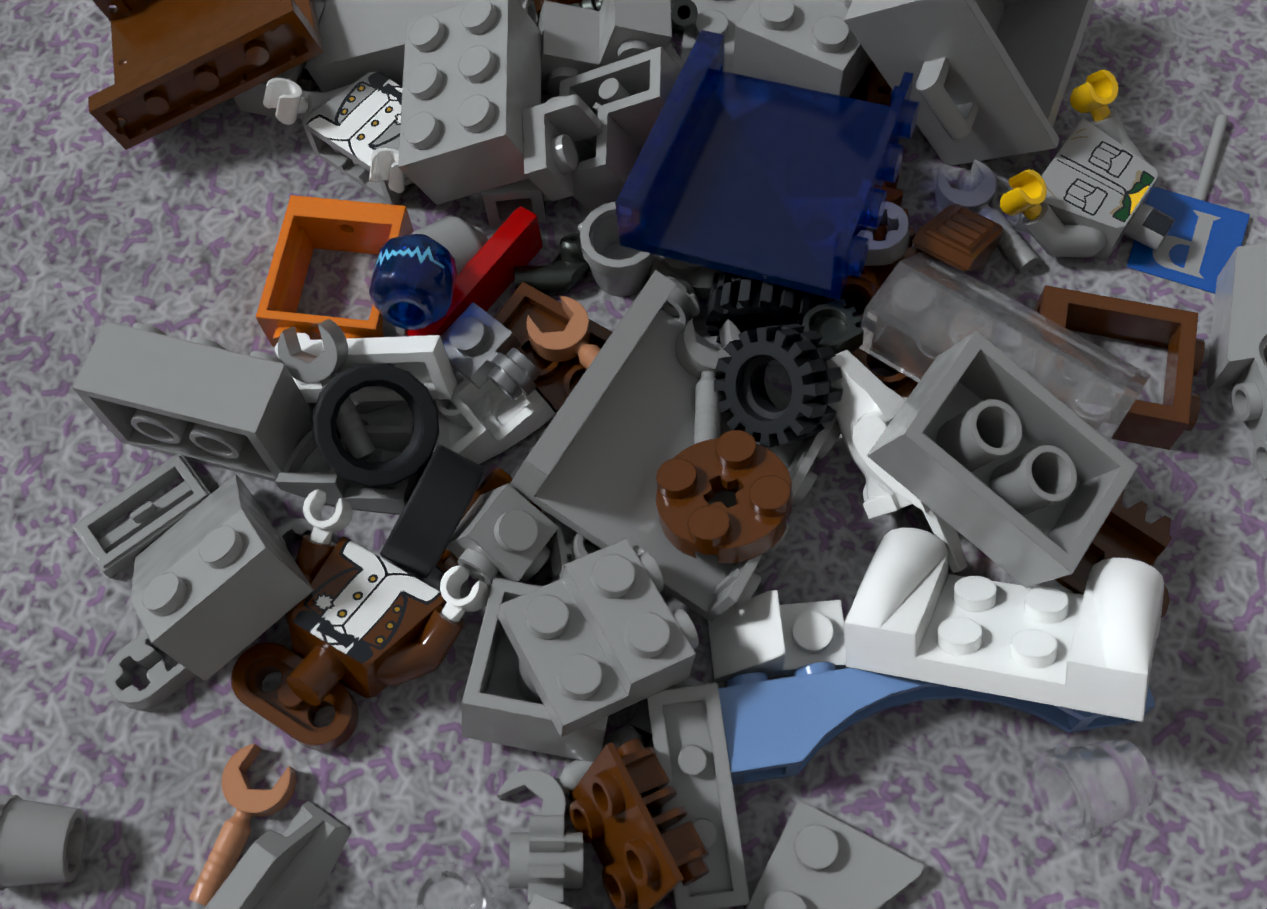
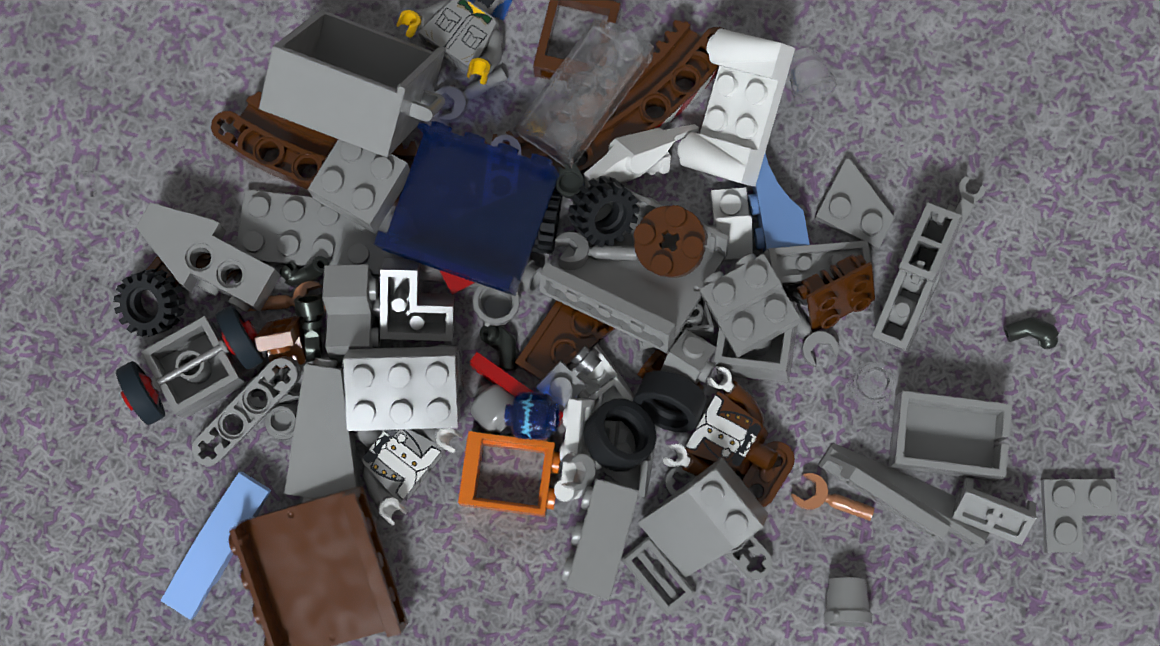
camera: 90 degrees left, 15 degrees up
light grey gear [509,815,583,906] -> none
light grey bracket [522,94,601,201] -> none
nougat piece [527,296,601,369] -> none
light grey brick [867,330,1138,588] -> none
reddish brown slope [912,204,1004,272] -> none

